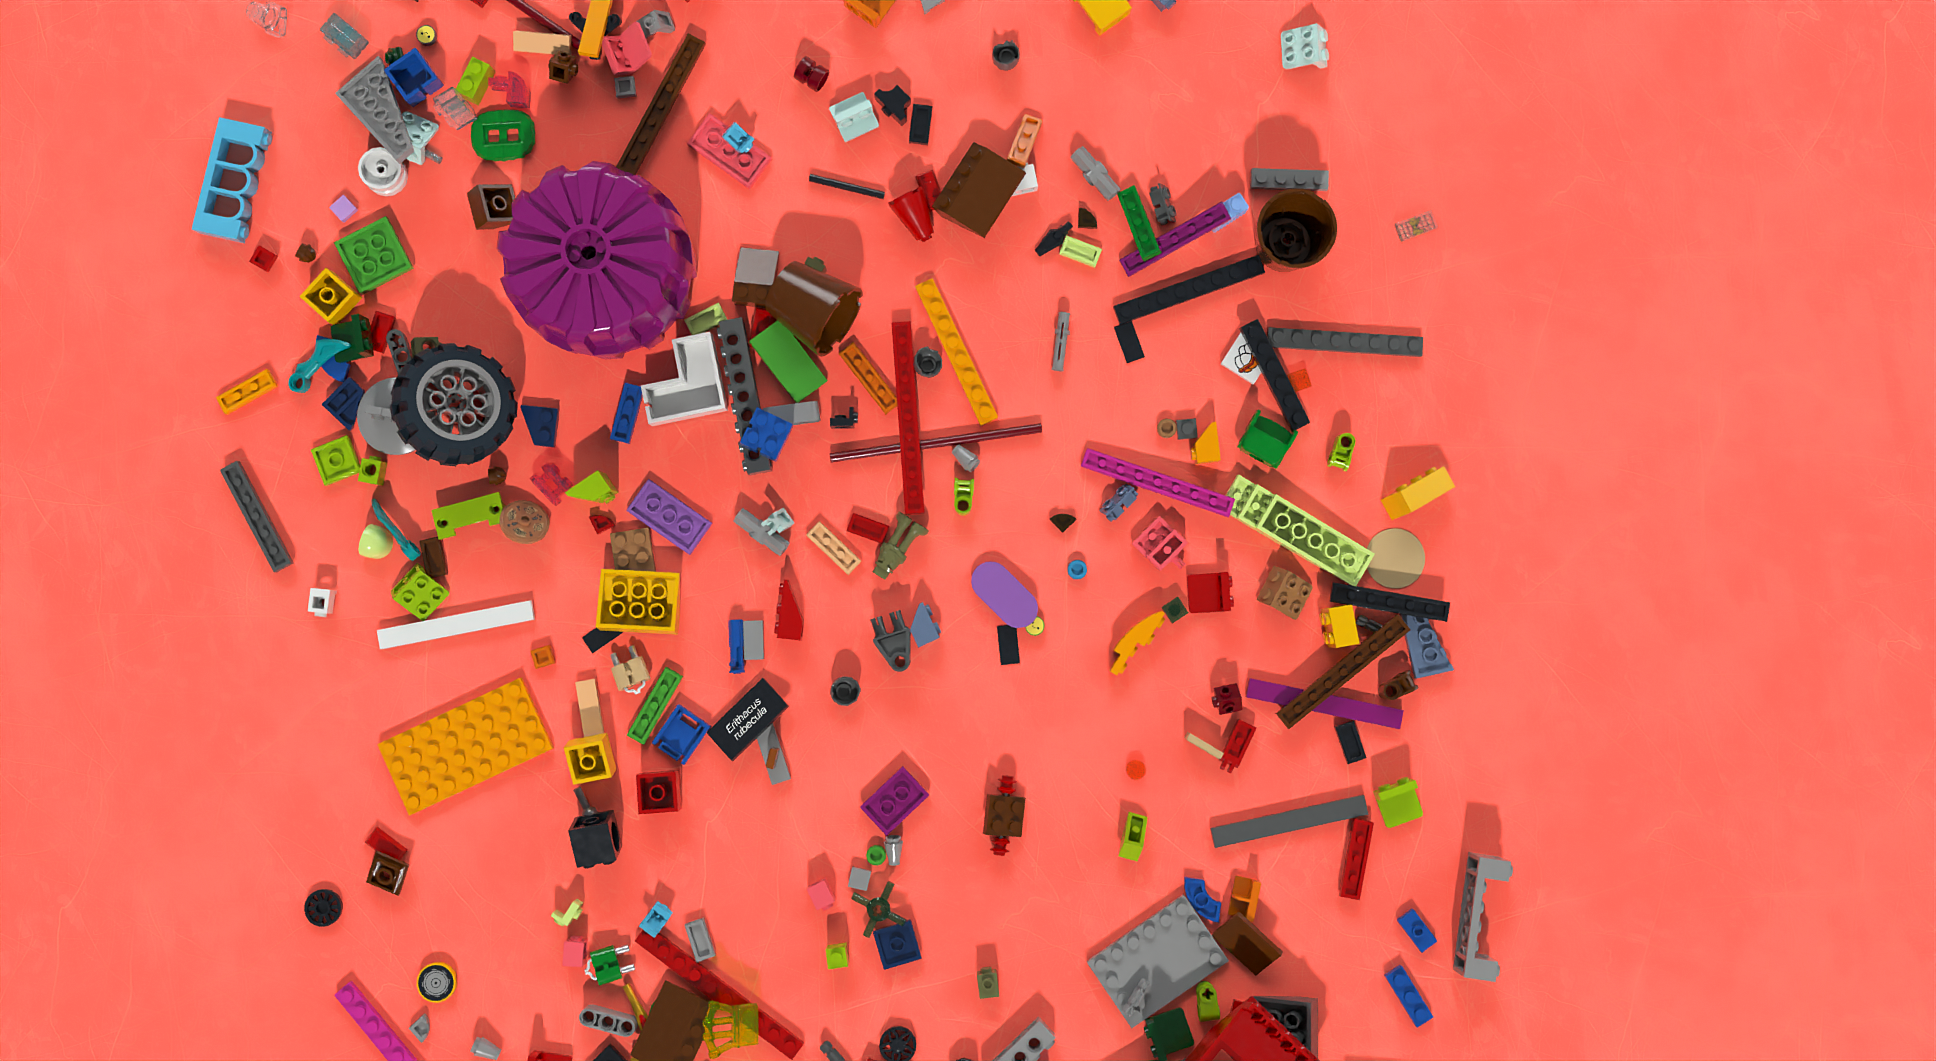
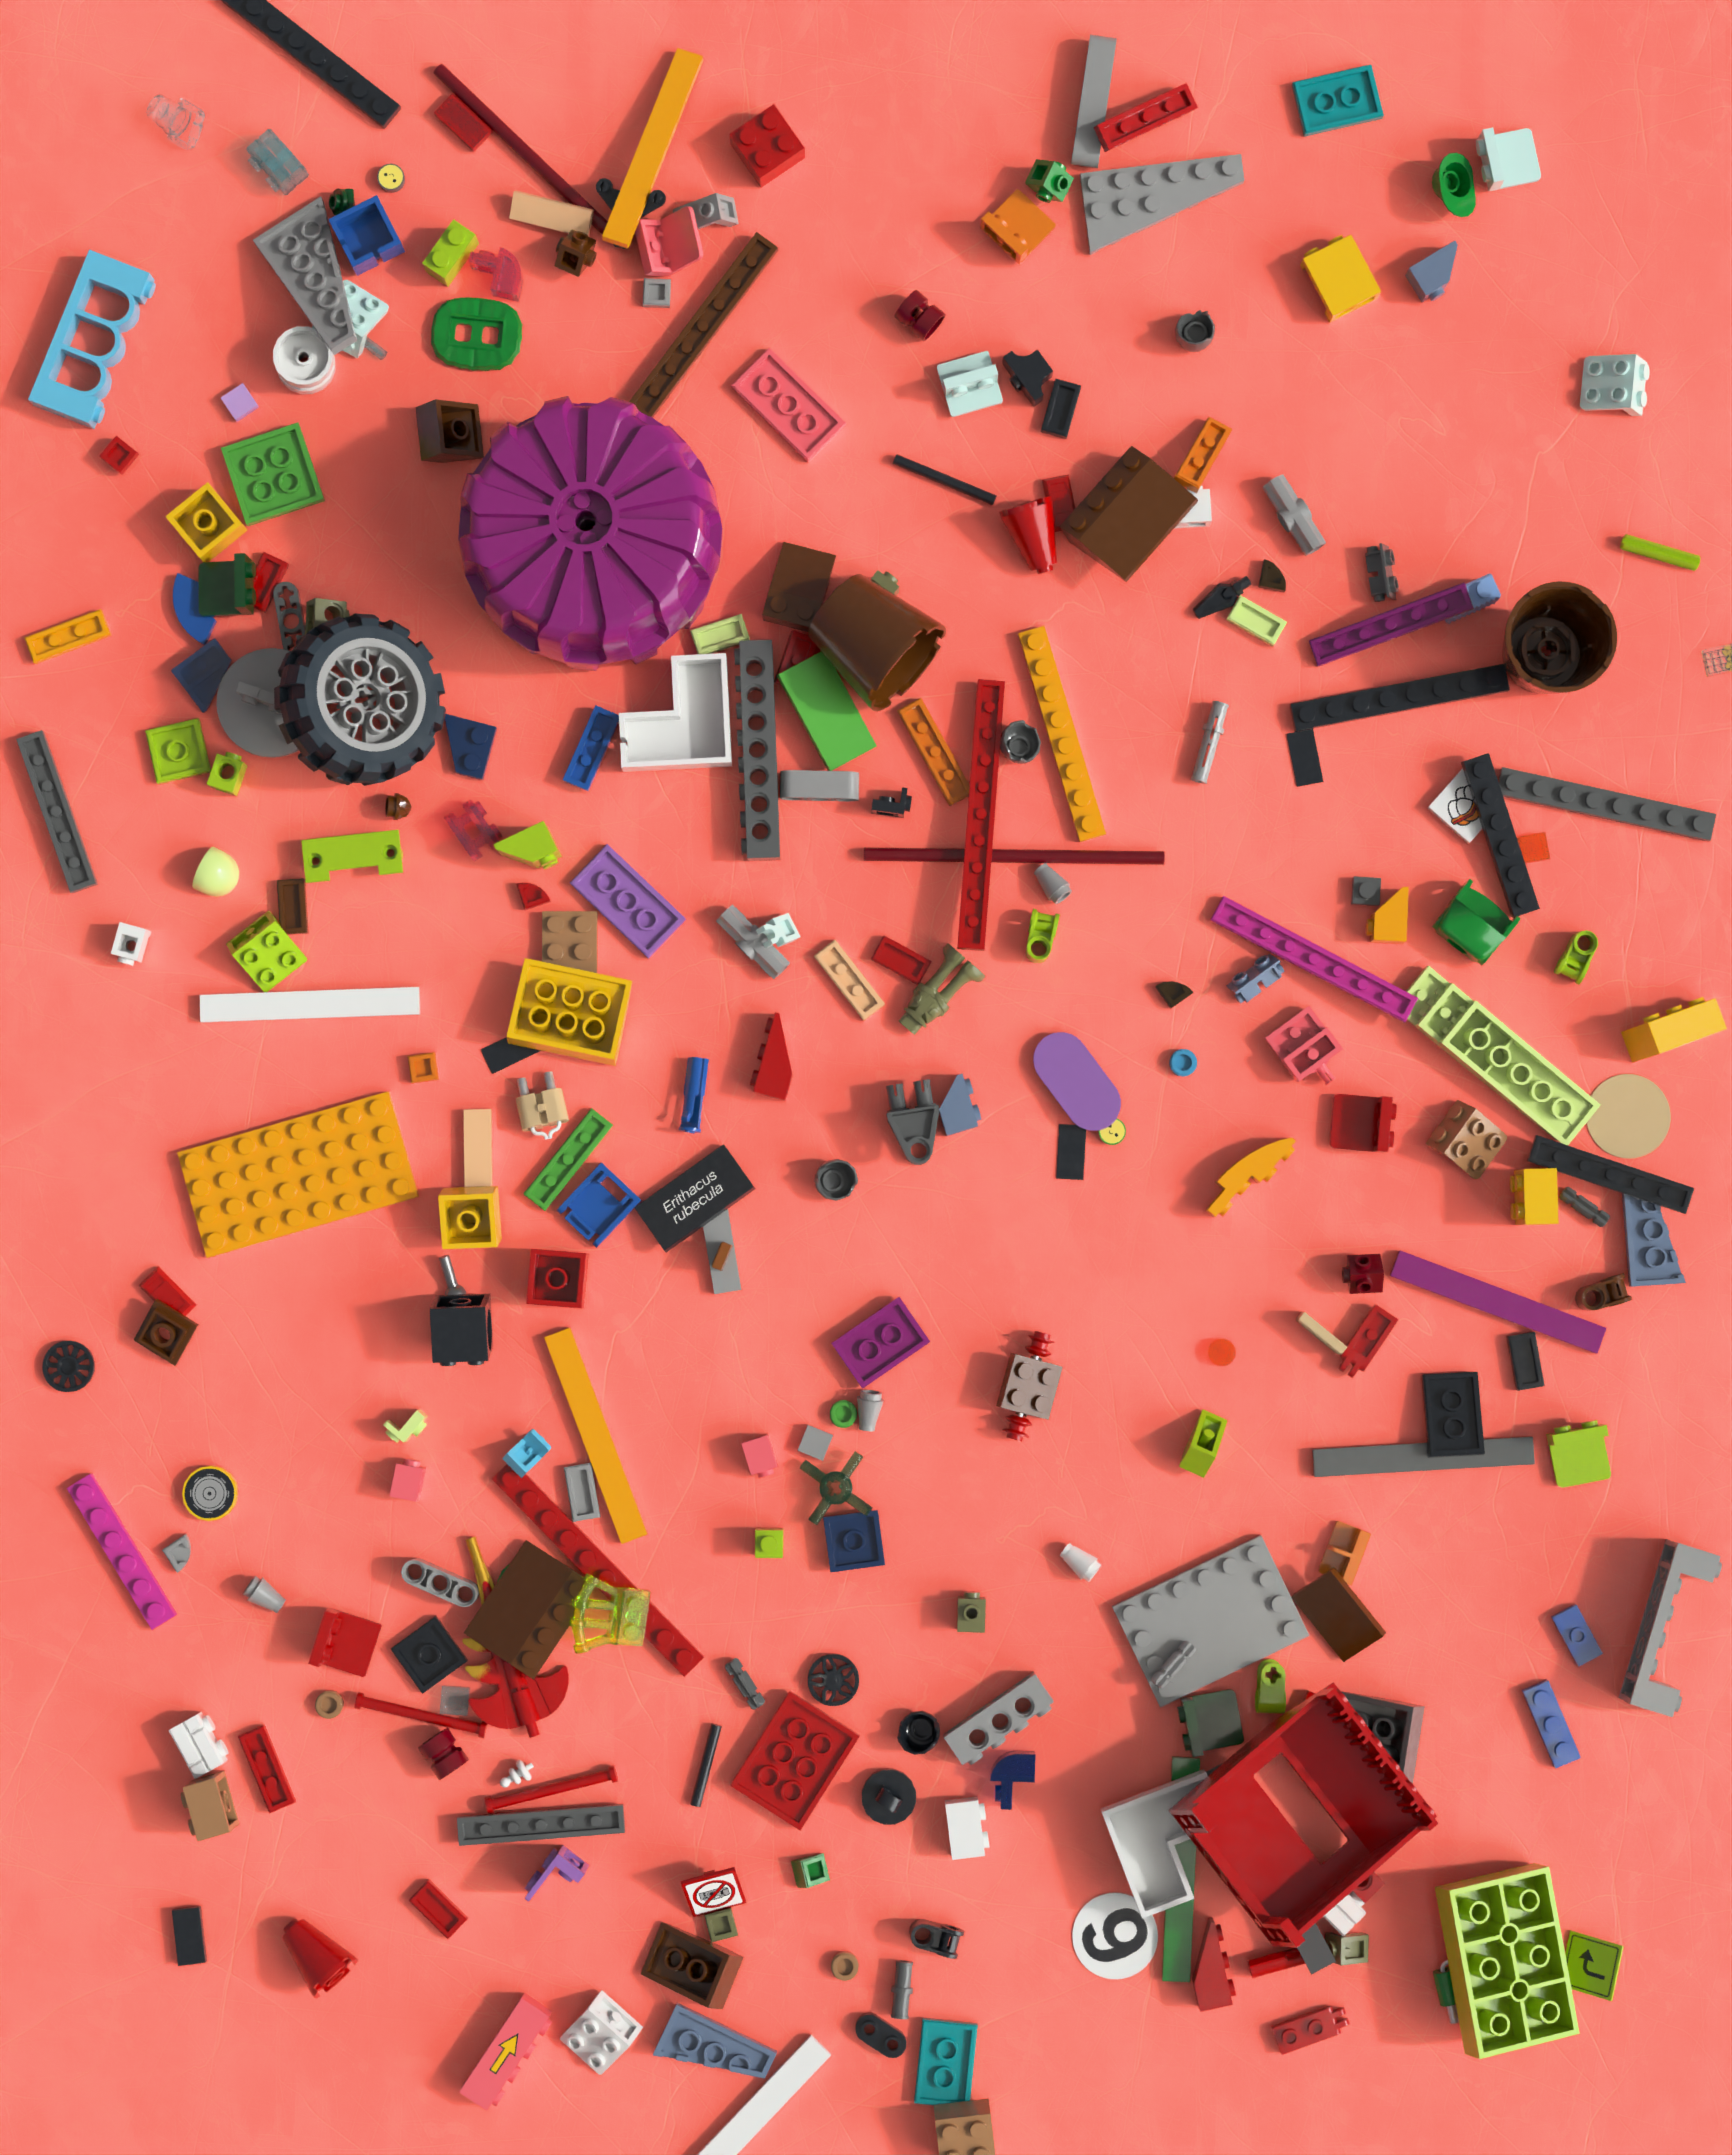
camera: 10 degrees right, 0 degrees up
teal piece [288,339,351,393] -> none
reddish brown plate [295,243,316,263] -> none
teal piece [371,498,421,561] -> none
clear brick [433,86,477,130] -> none
nougat shield [499,500,550,544] -> none
green piece [584,944,635,986] -> none
medium azure bracket [721,122,755,153] -> none
blue piece [740,407,793,462] -> none
light grey tile [743,620,764,660] -> none
green plate [1117,185,1162,261] -> none
medium nougat tile [1157,418,1177,438] -> none
clear green plate [1161,597,1189,624] -> none
blue tile [1184,877,1221,923] -> none
light grey plate [1250,168,1329,191] -> none
reddish brown plate [1275,614,1411,729] -> none
red plate [1339,818,1374,901] -> none
none -> light orange tile [544,1328,648,1544]
none -> white cone [1060,1543,1102,1582]
none -> black tile [1421,1371,1485,1458]
none -> lime axle [1620,534,1701,571]

